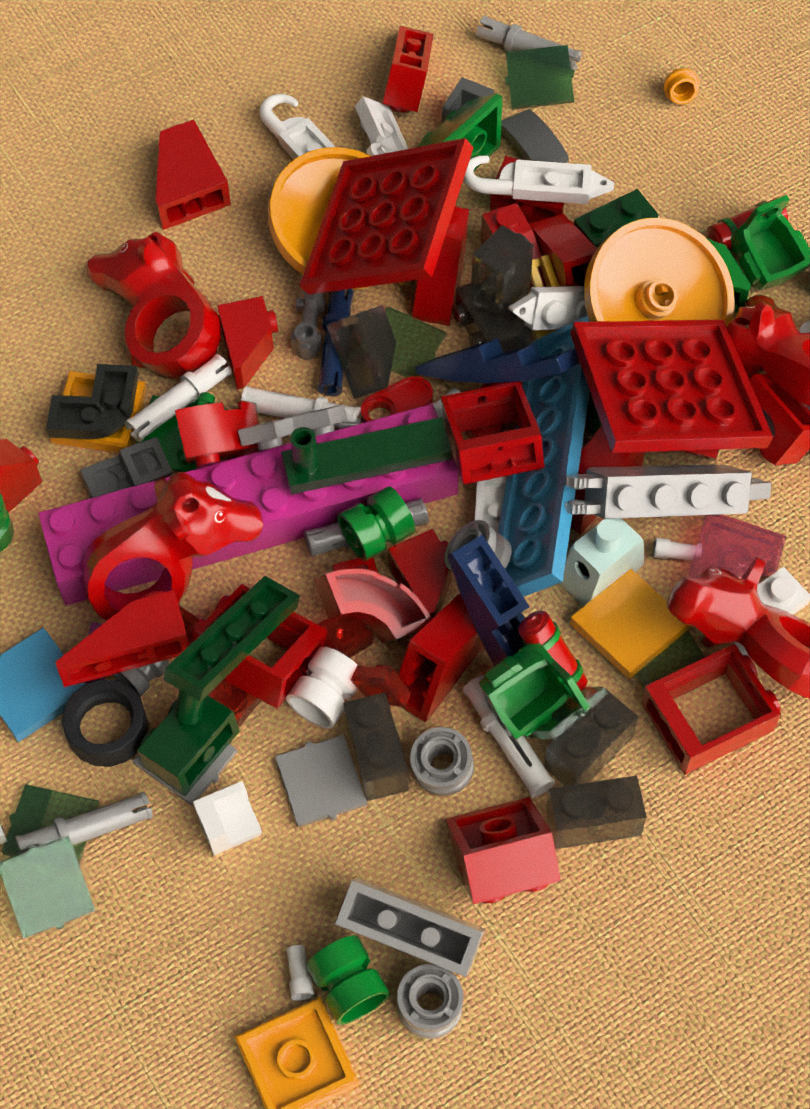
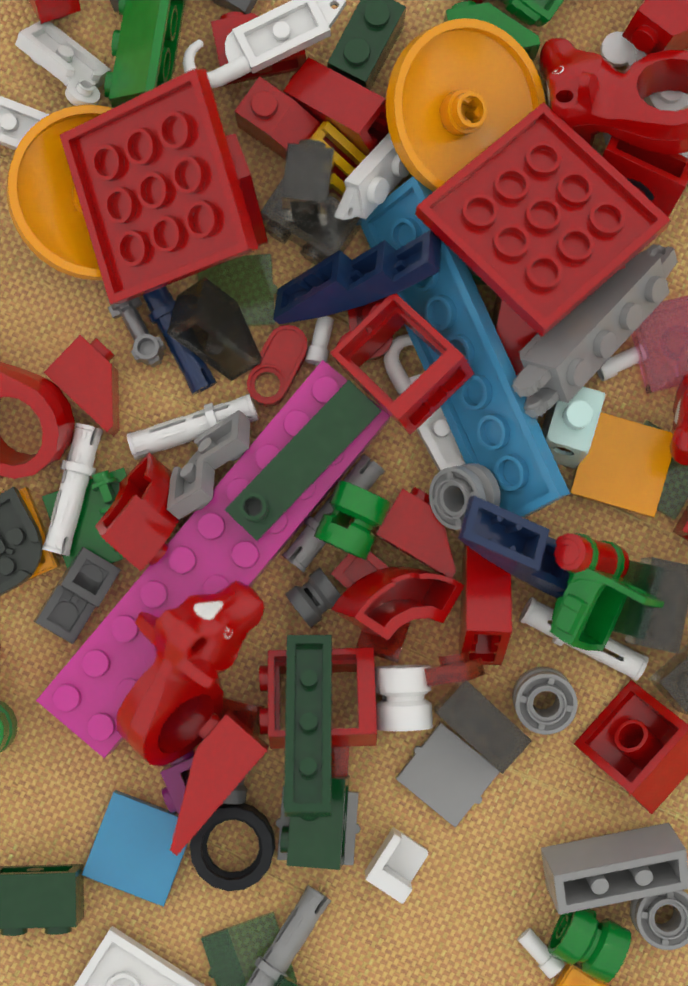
camera: 35 degrees left, 25 degrees up
none -> dark grey wheel [285,567,341,628]

